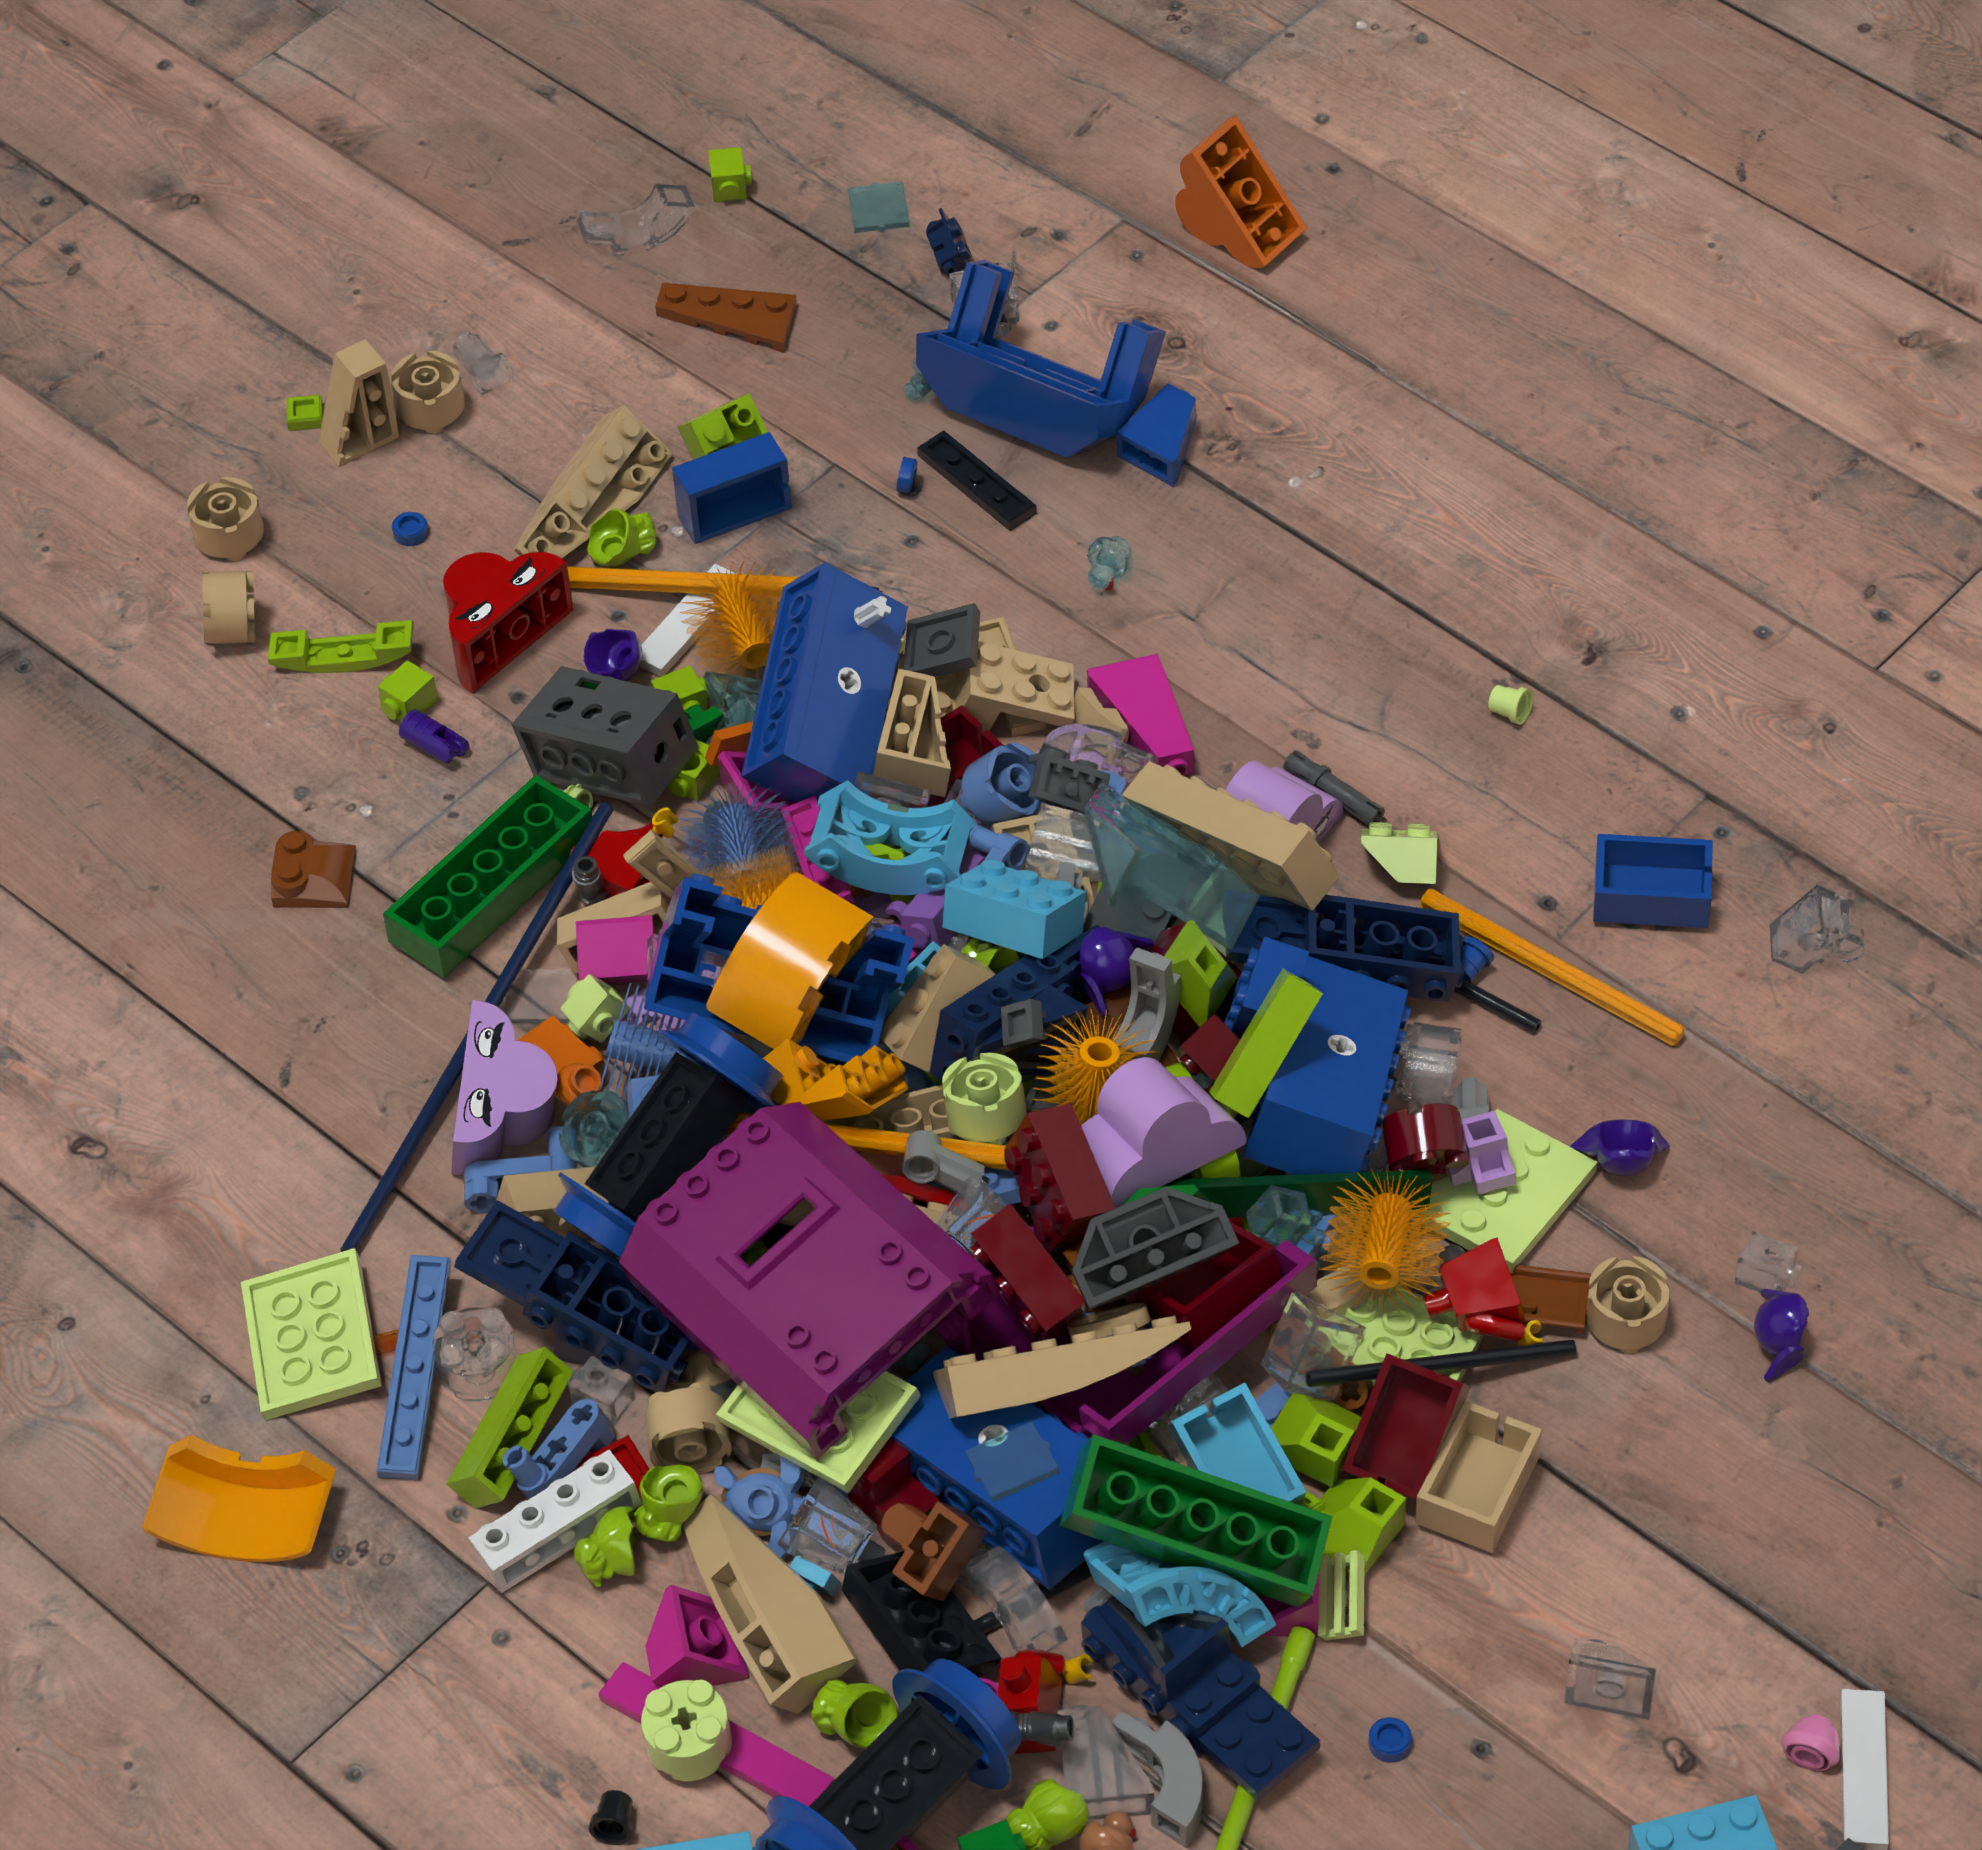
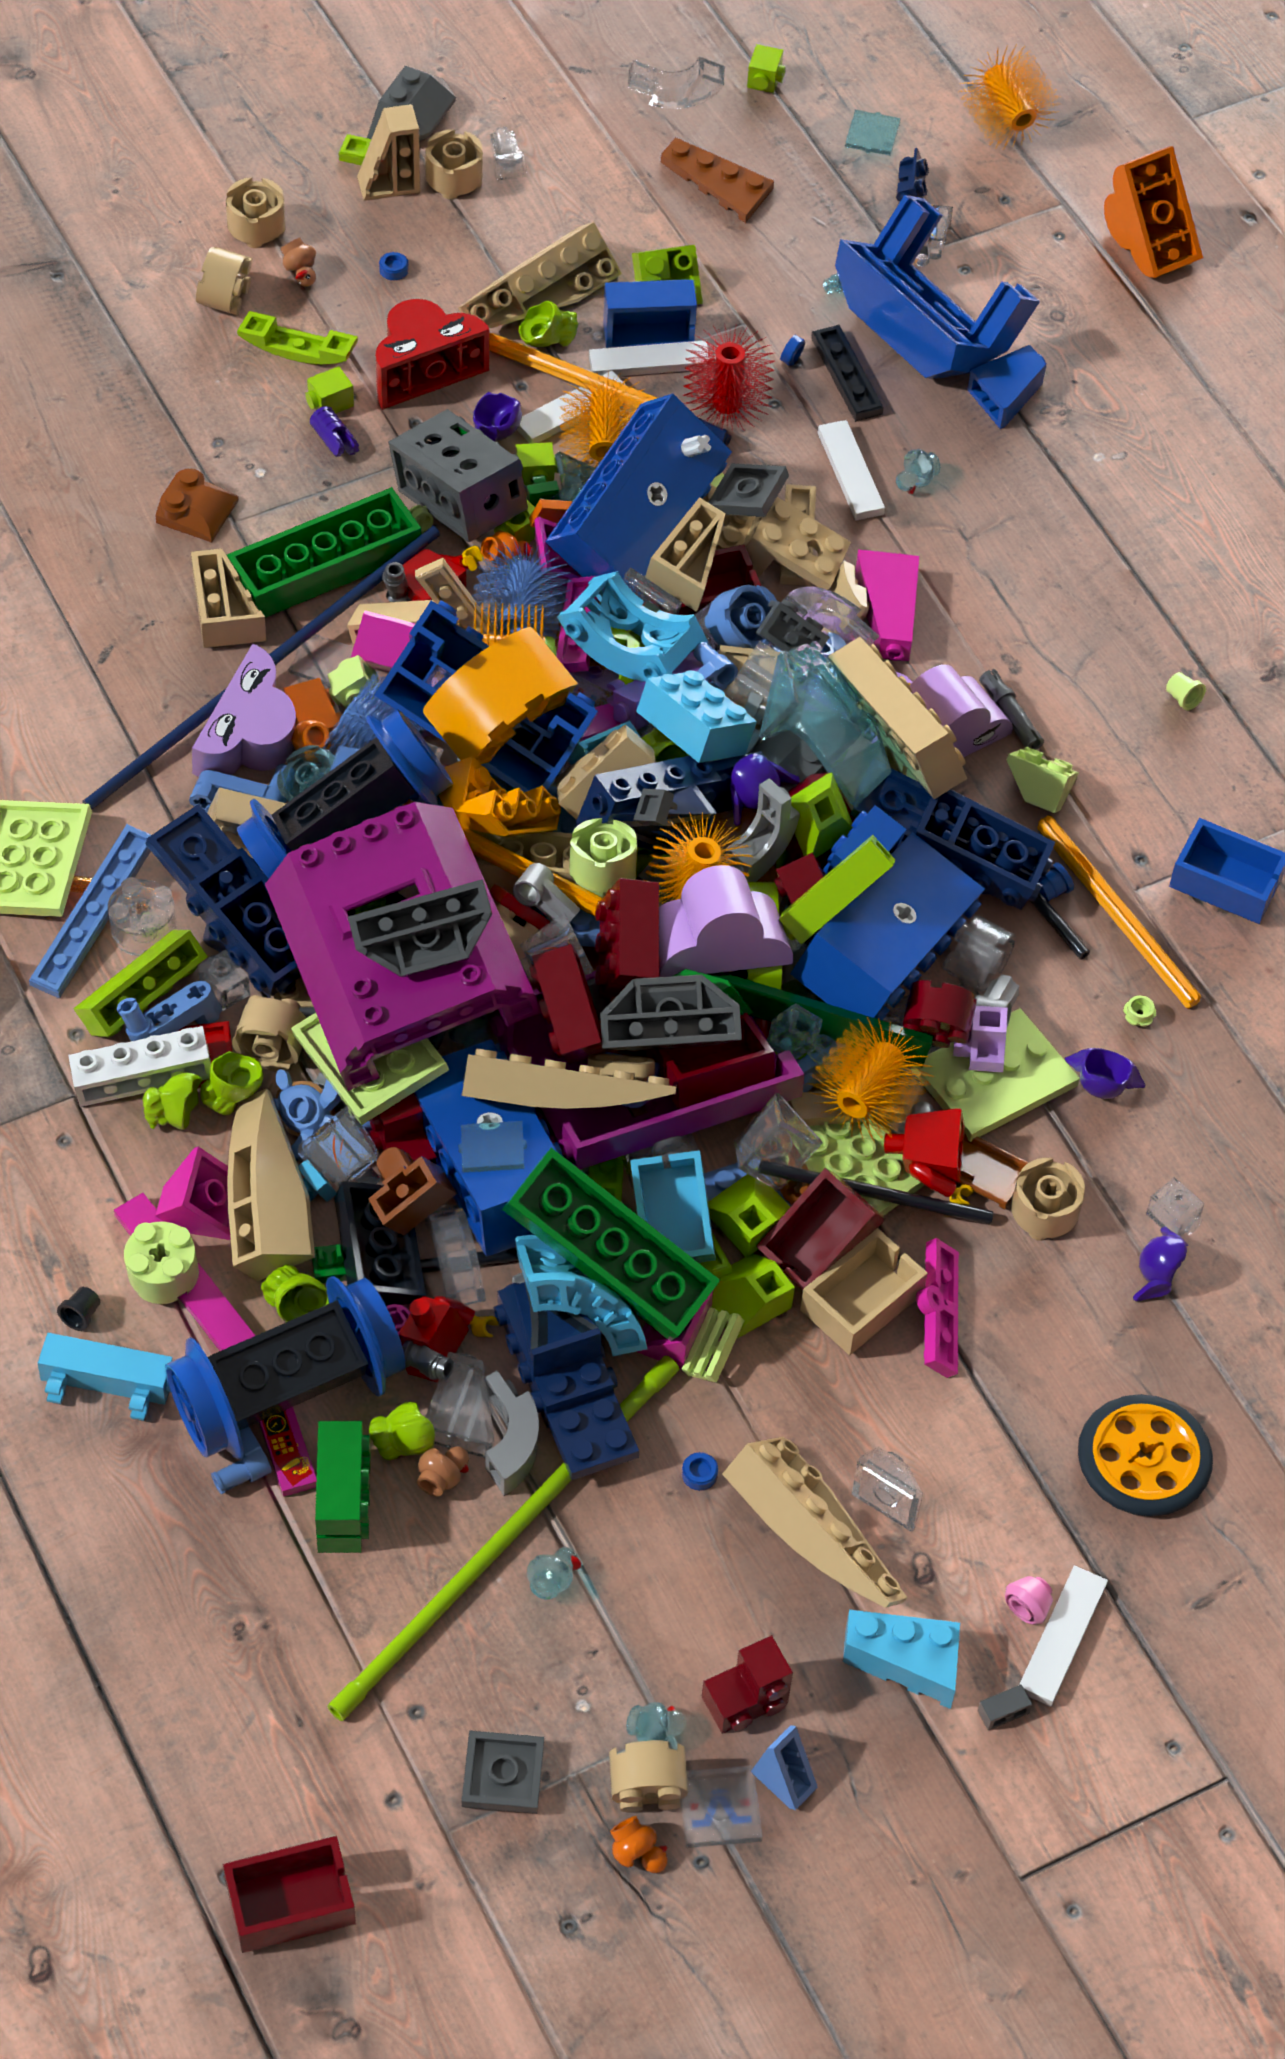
camera: 15 degrees right, 5 degrees up
none -> tan wedge [191,549,266,648]
none -> nougat animal [280,237,316,287]
none -> green tile [312,1244,347,1284]
none -> dark grey wedge [348,879,492,977]
none -> dark grey wedge [367,66,456,141]
none -> orange animal [481,531,533,569]
none -> white tile [589,340,710,376]
none -> red piece [683,324,775,431]
none -> tan wedge [722,1437,907,1608]
none -> white tile [818,420,885,521]
none -> dark pink hinge [916,1238,959,1378]
none -> light orange piece [958,45,1061,149]
none -> wedge [1078,1394,1213,1517]
none -> yellowish green plate [1123,995,1156,1027]

